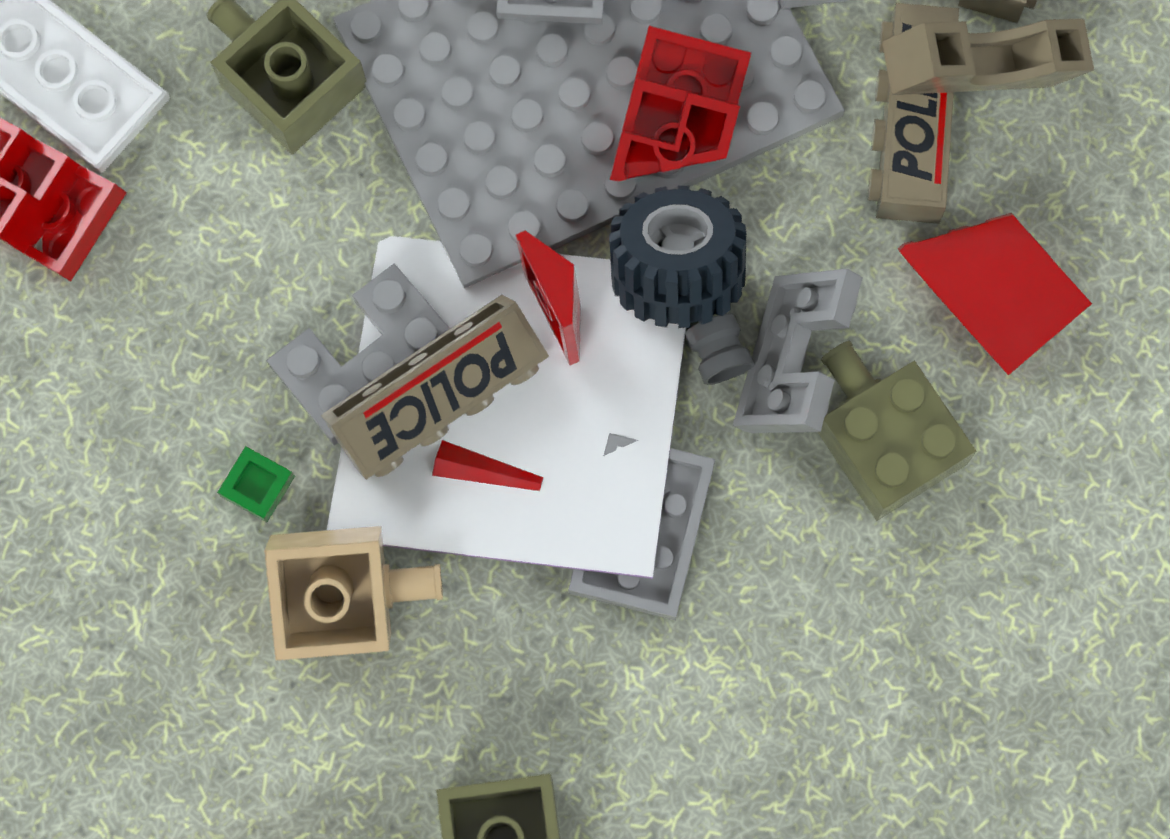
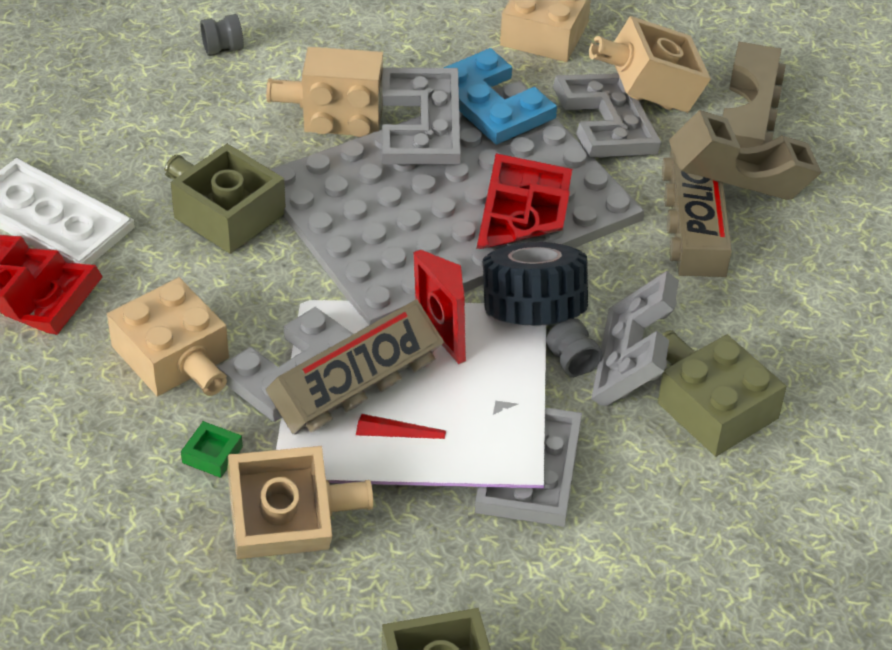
camera: 10 degrees left, 30 degrees down
red slope [898,213,1092,376] -> none
none -> tan brick [107,277,229,397]

